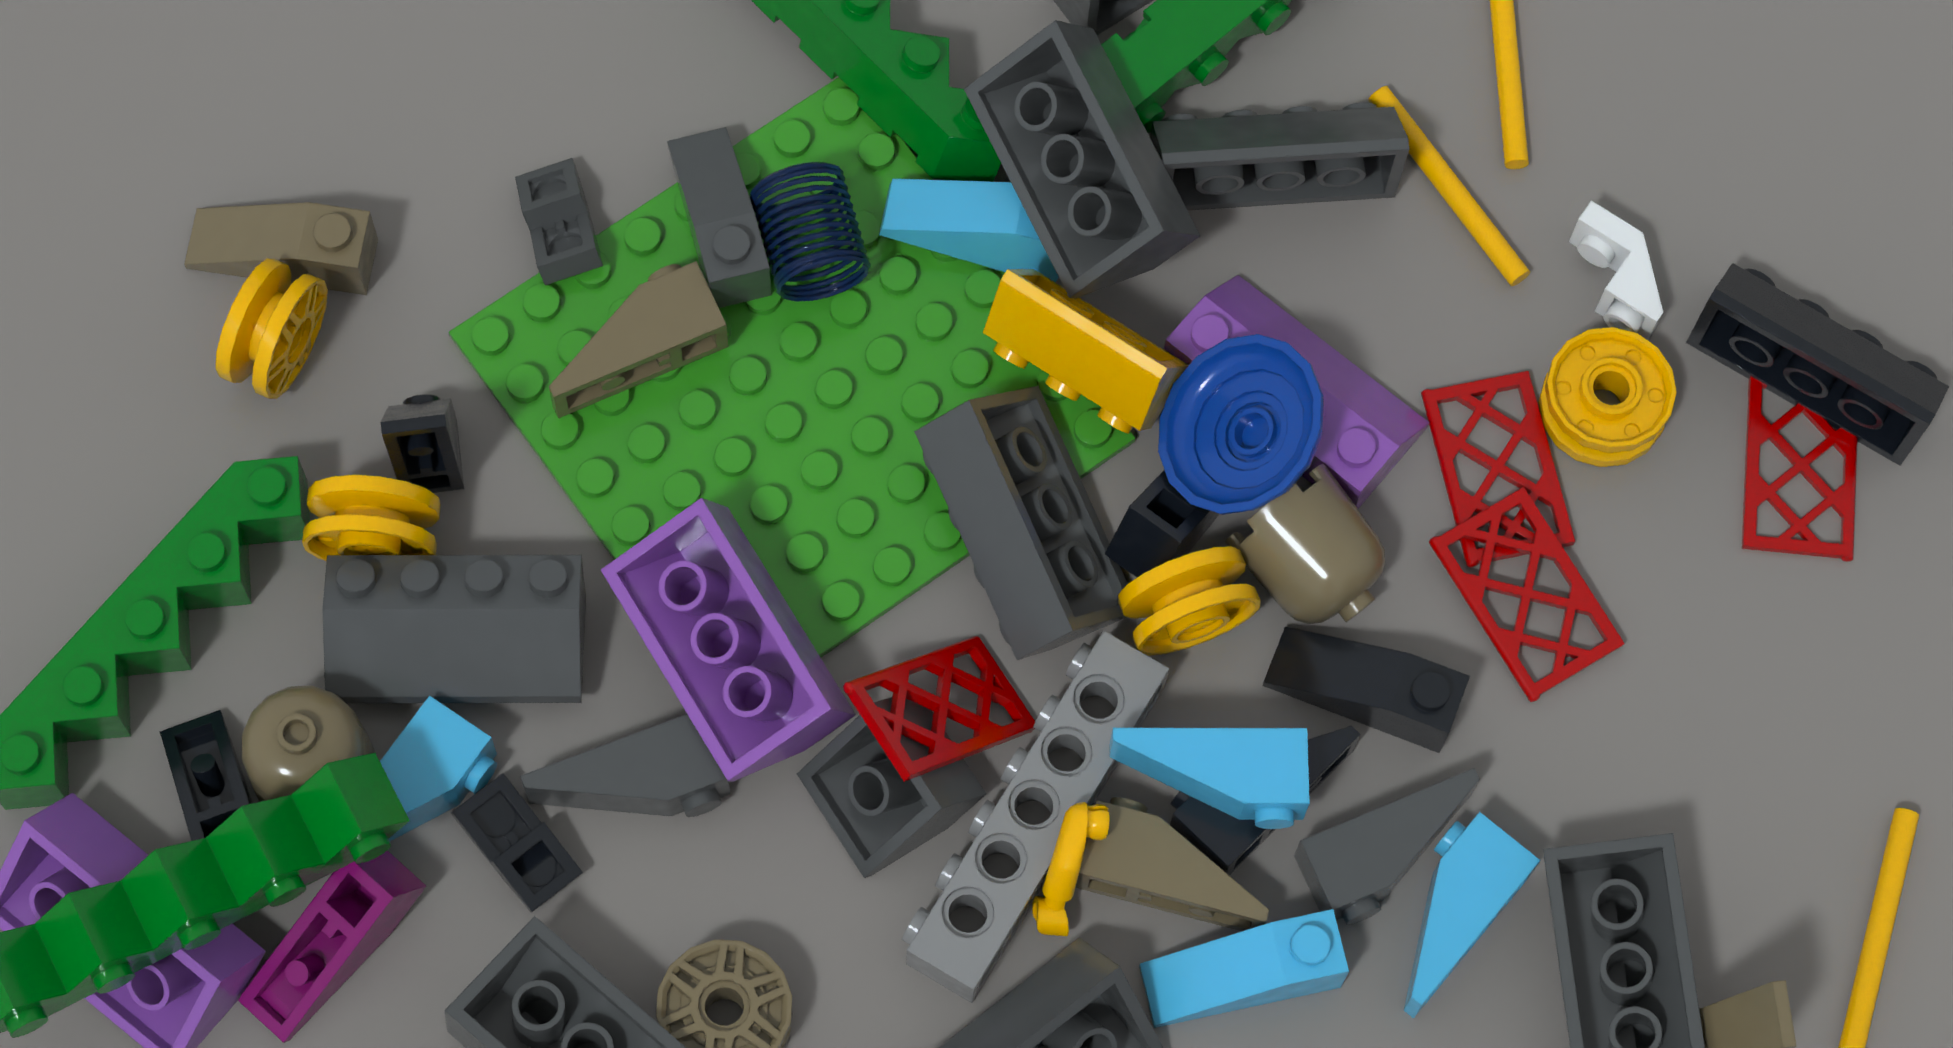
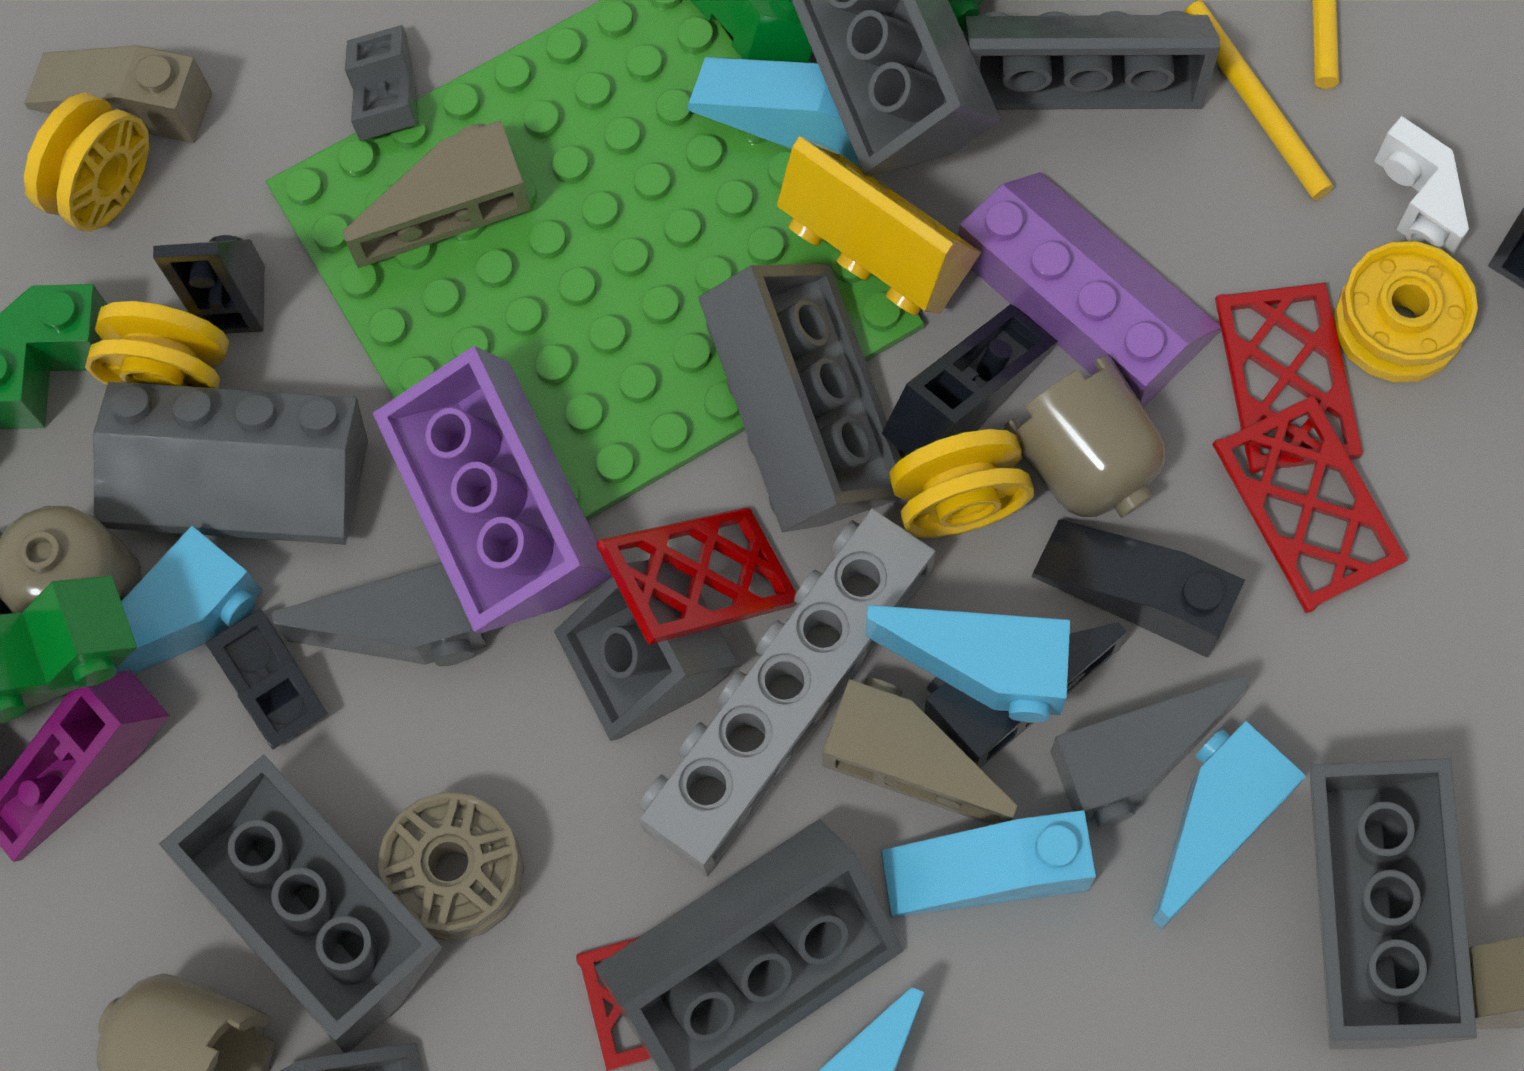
camera: 15 degrees right, 0 degrees up
dark grey slope [667,127,771,308] -> none
dark blue piece [750,162,871,302] -> none
yellow arm [1032,802,1110,936] -> none
blue hat [1158,334,1324,515] -> none

